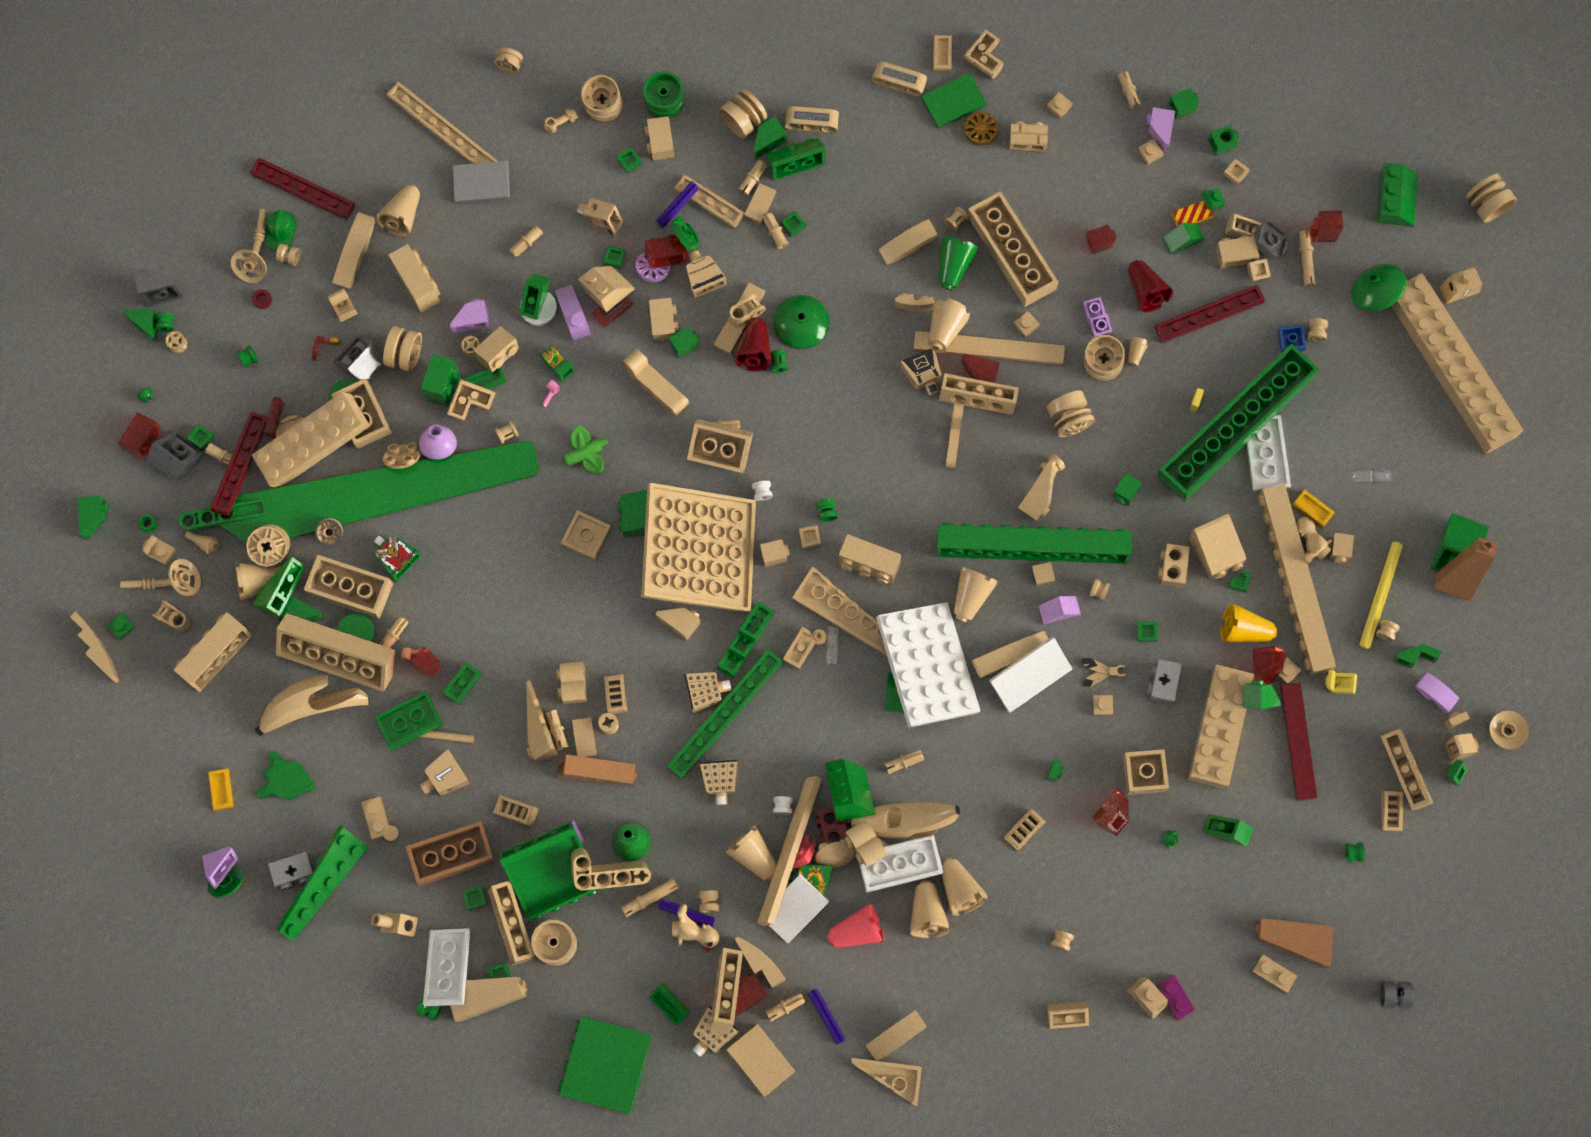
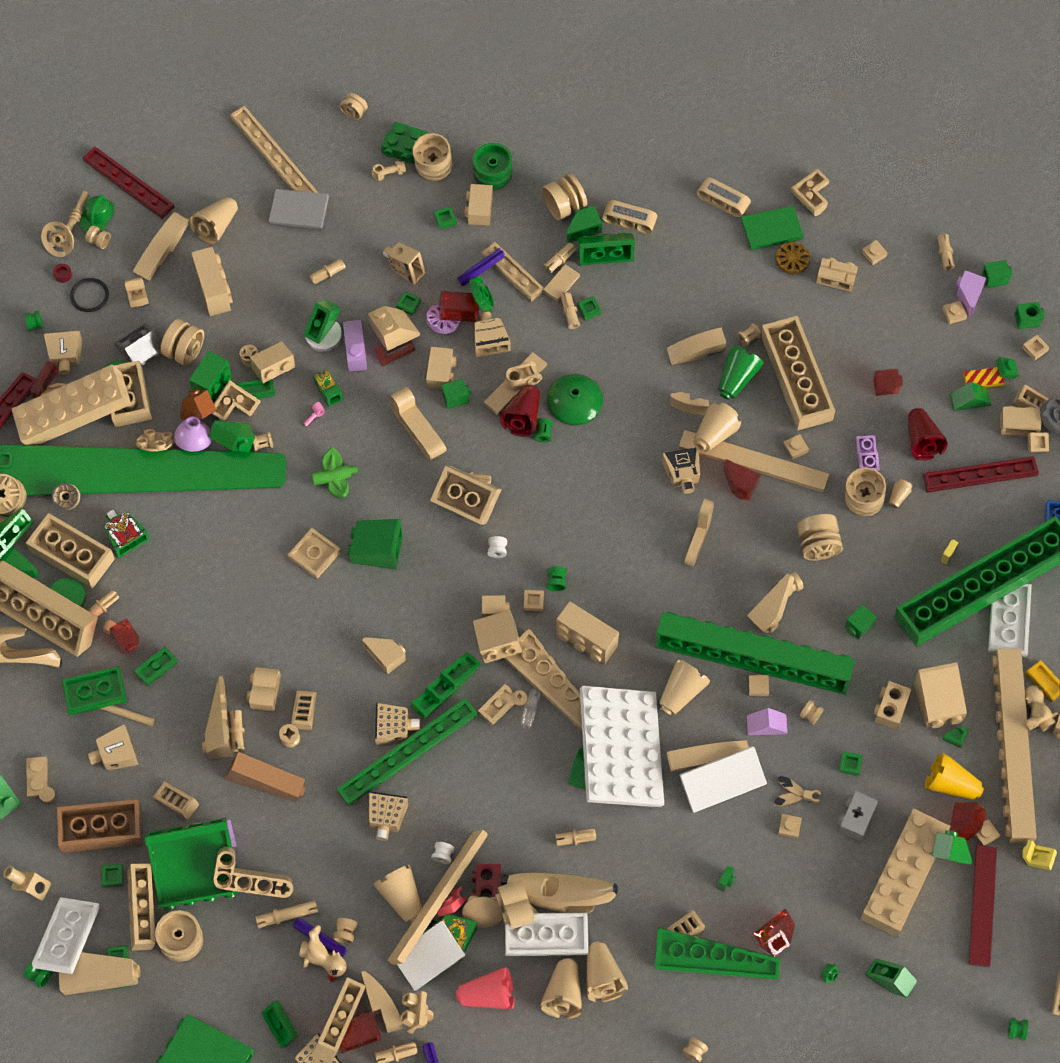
camera: 10 degrees right, 10 degrees down
clear red piece [312,336,341,361] -> none
lavender slope [450,299,490,334] -> none
tan tile [572,717,597,758] -> none
green cone [612,822,651,861] -> none
tan plate [641,483,756,613] -> none
green slope [825,759,876,822] -> none
tan tile [933,35,952,72] -> none
tan brick [939,373,1019,415] -> none
tan brick [1123,749,1169,795] -> none
none -> tan torso [44,331,83,375]
none -> black tyre [70,278,109,312]
none -> dark orange slope [180,389,216,420]
none -> green slope [208,421,255,452]
none -> green plate [381,121,428,164]
none -> tan hips [401,991,434,1034]
none -> tan piece [473,610,522,663]
none -> green wing [655,927,780,980]

